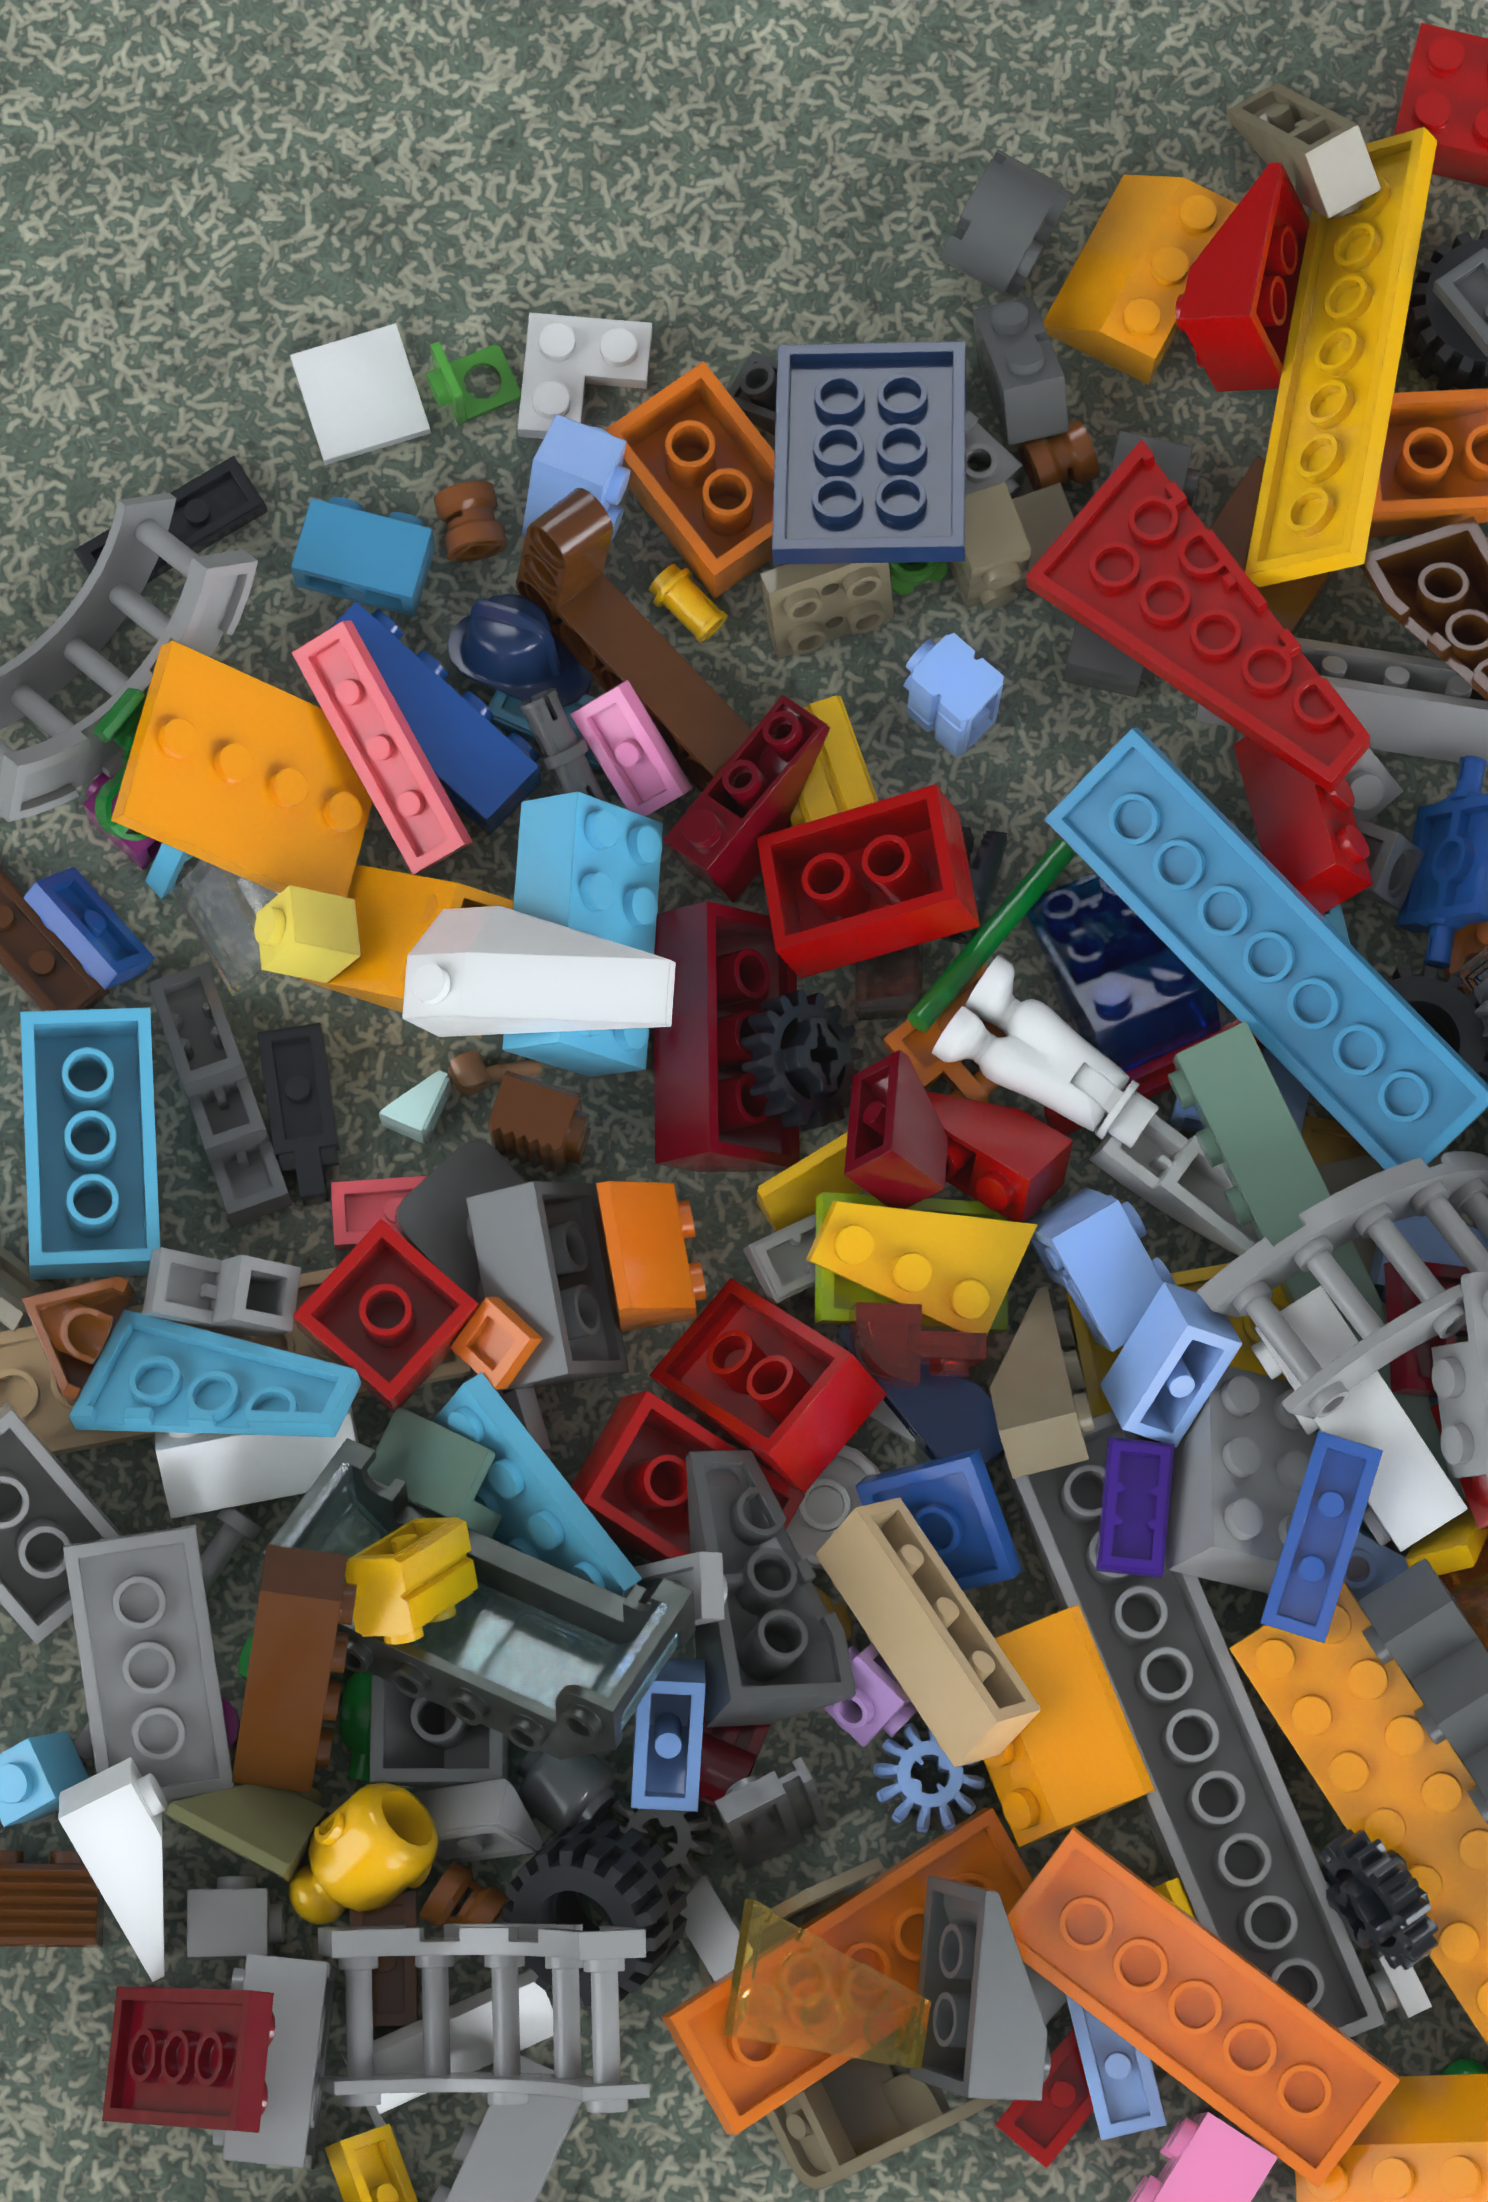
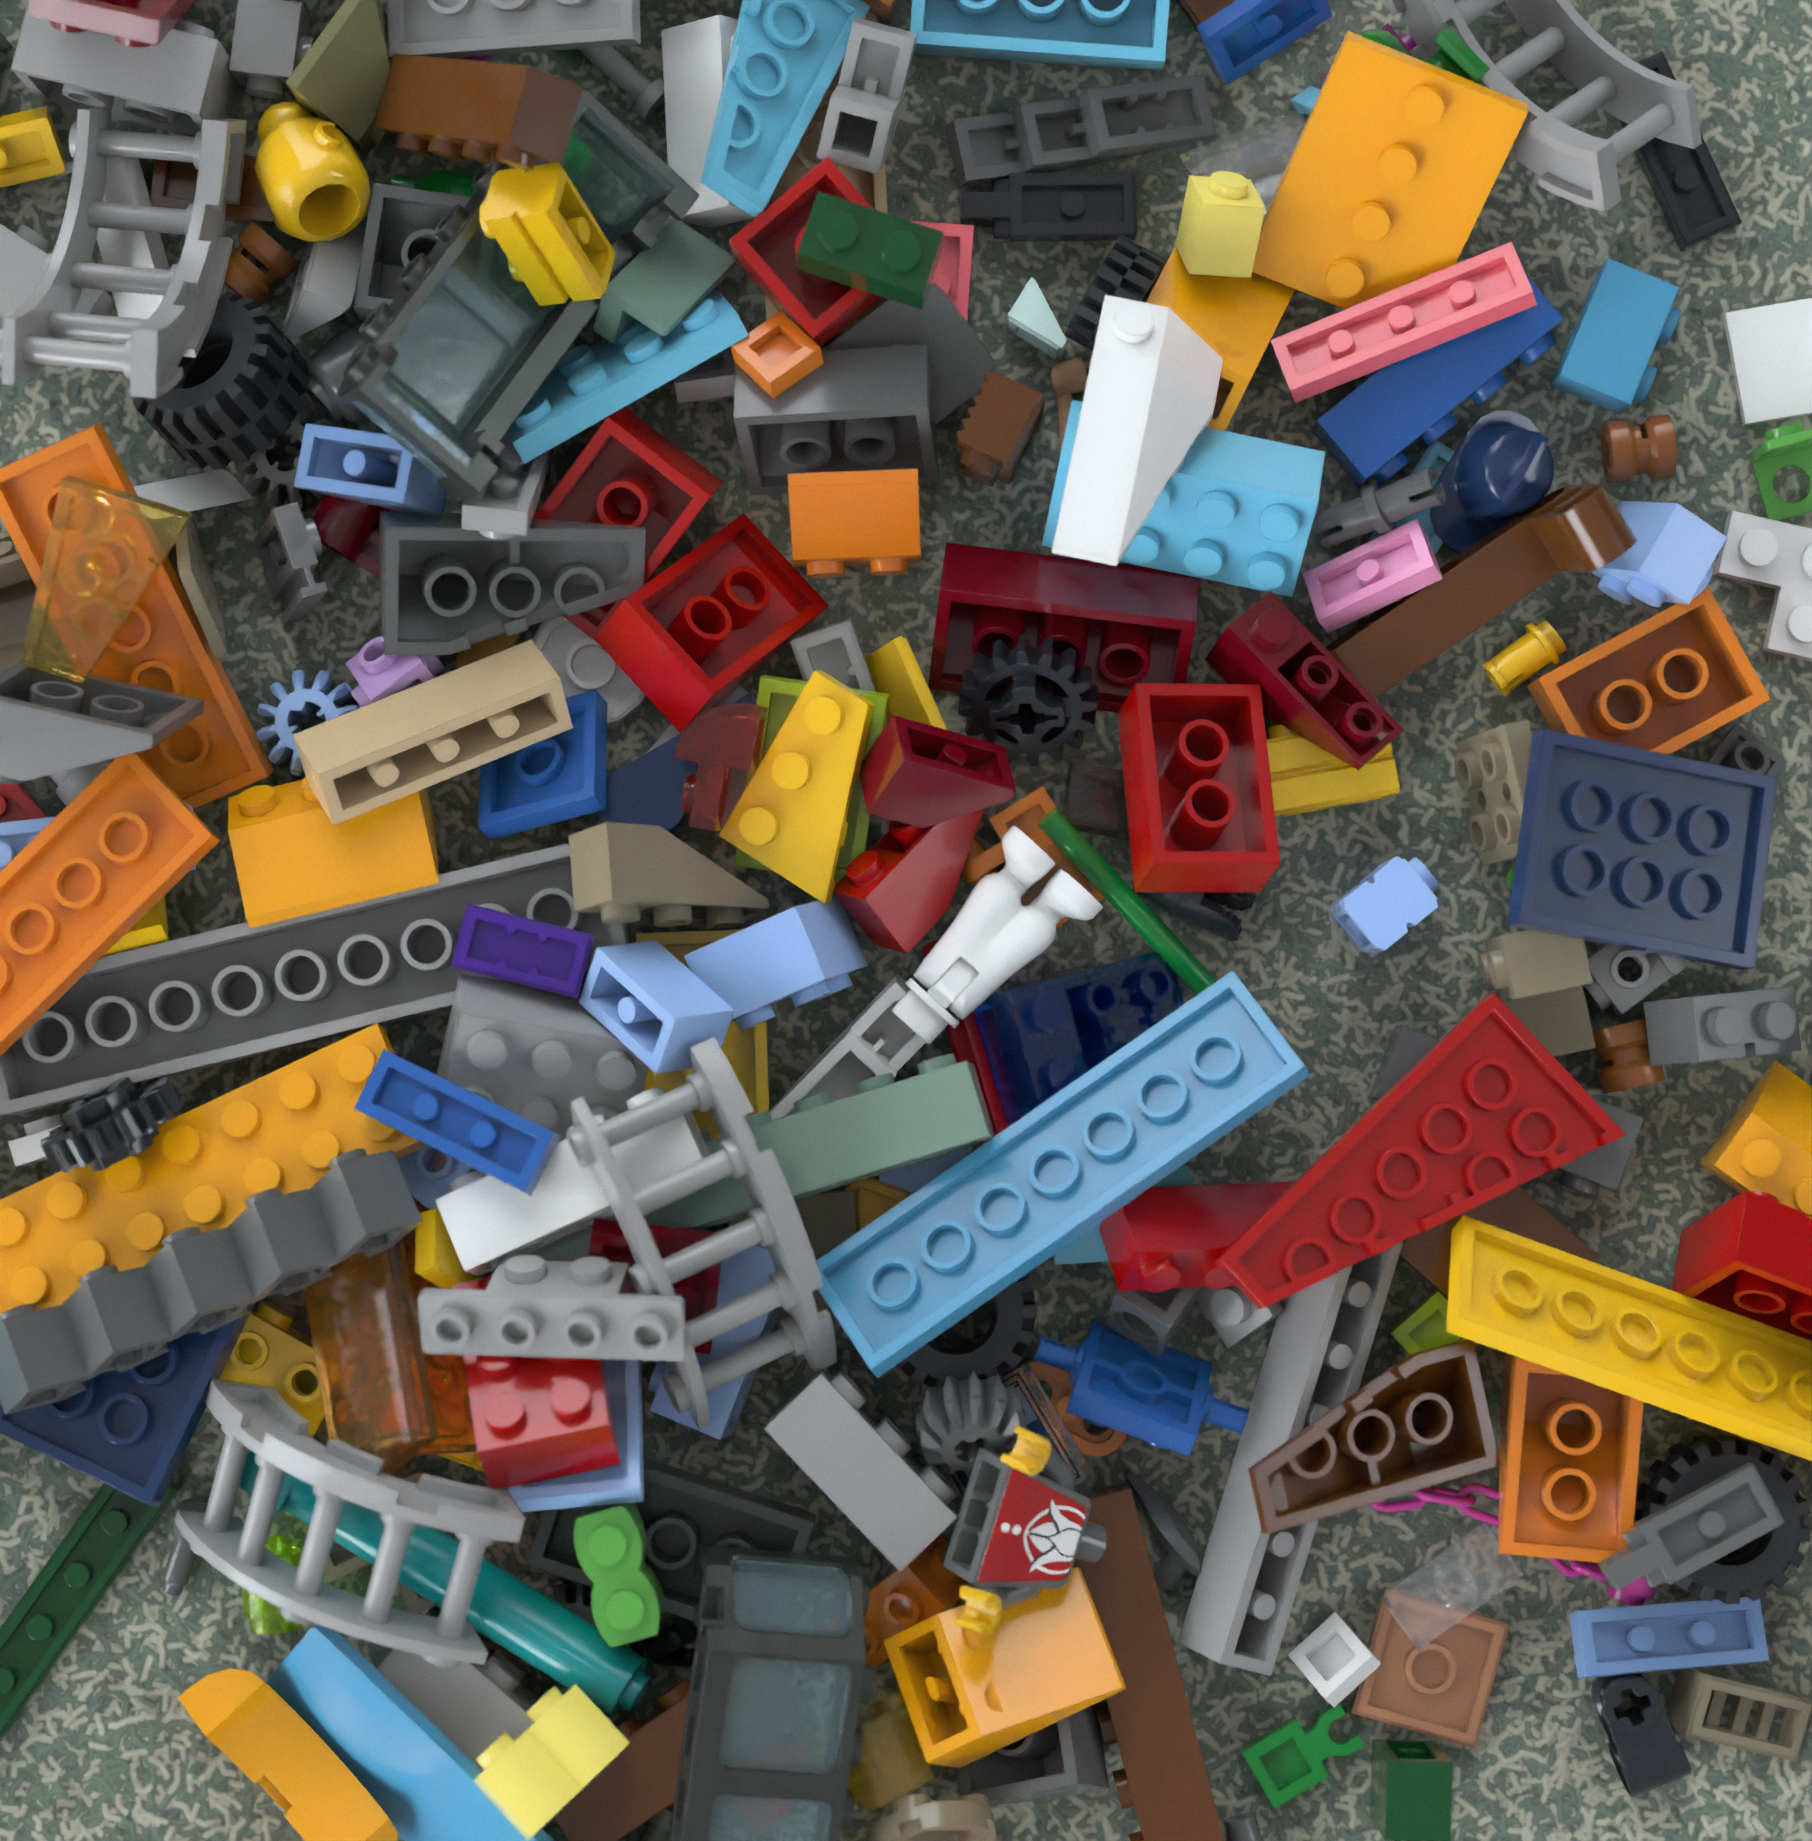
camera: 105 degrees right, 10 degrees up
none -> dark green brick [797,191,944,310]
none -> black tyre [1065,235,1167,352]
none -> lime plate [1388,1289,1478,1355]

